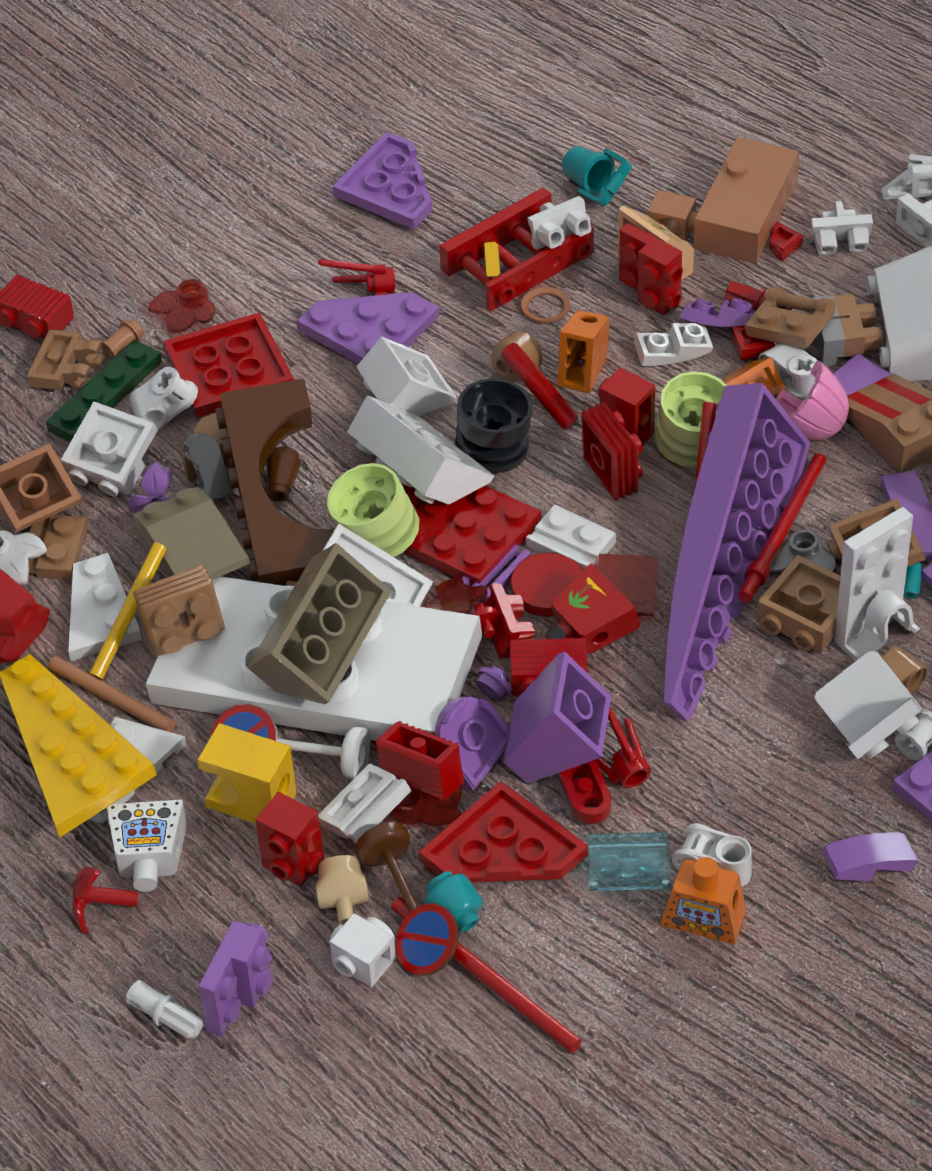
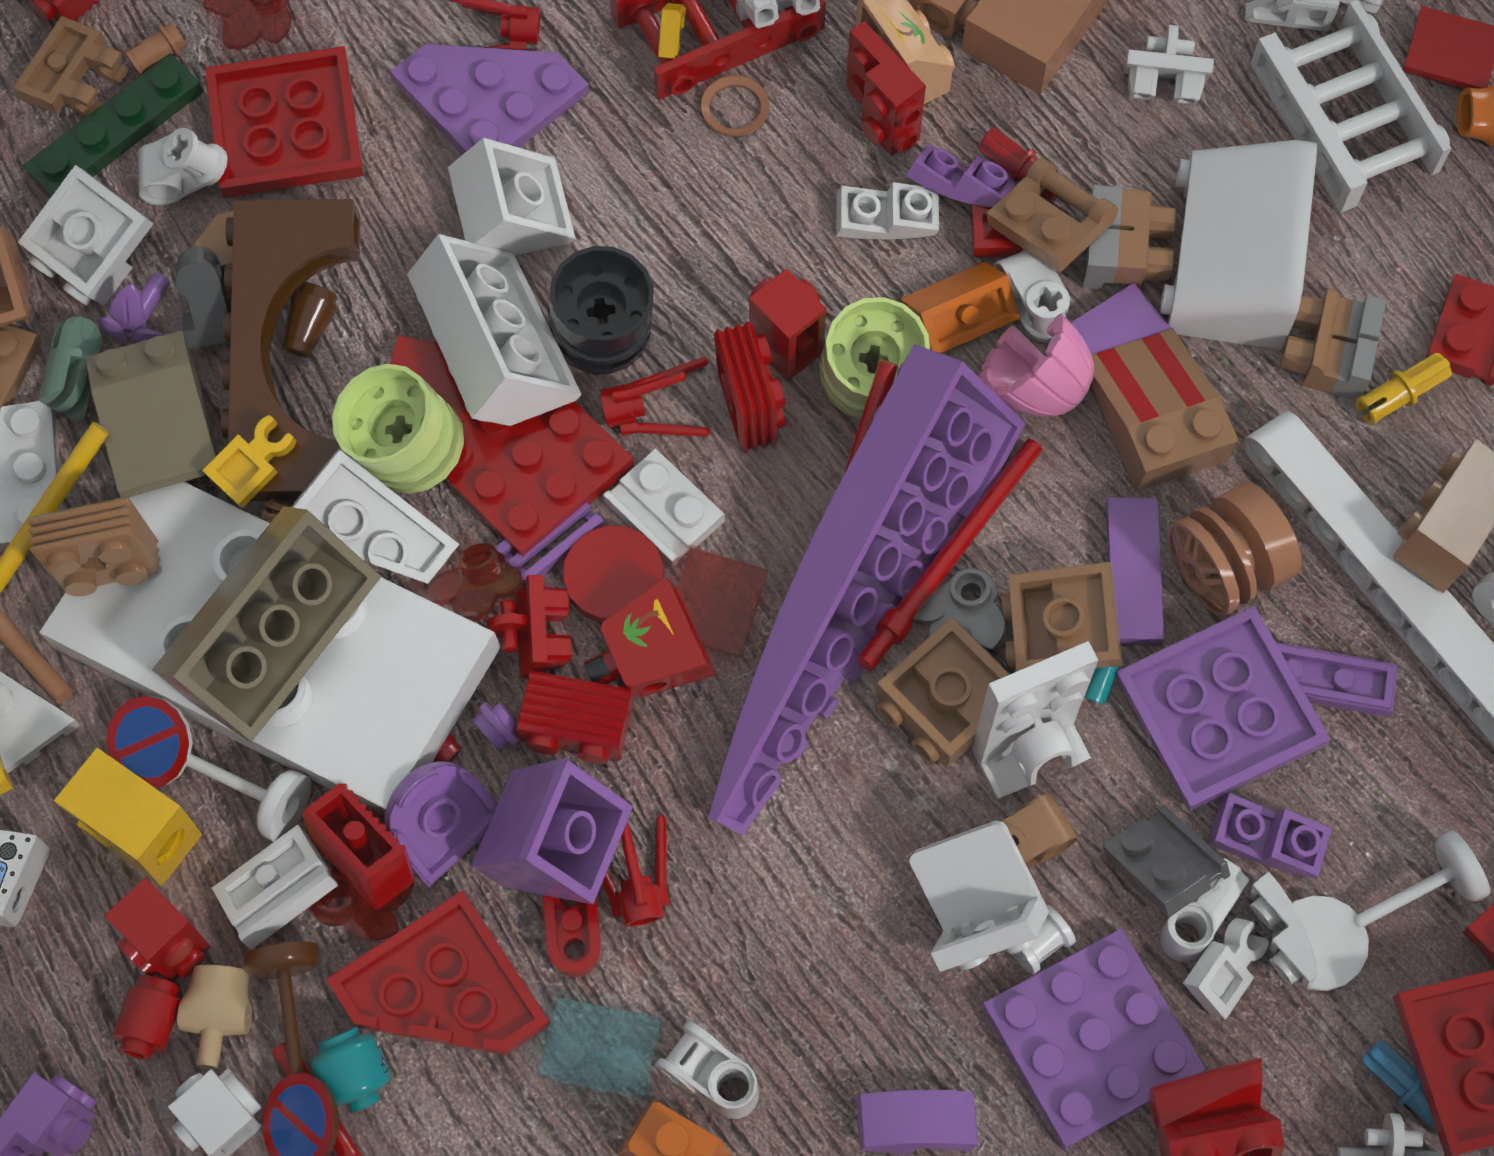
camera: 10 degrees right, 20 degrees up
medium nougat head [491,331,542,382] -> none
red axle [501,342,579,430] -> none
orange torso [557,310,610,393] -> none
red tile [770,221,804,261] -> none
none -> sand green arm [37,316,102,421]
none -> red brick [112,975,181,1060]
none -> yellow plate [202,415,296,508]
none -> red plant [600,357,710,437]

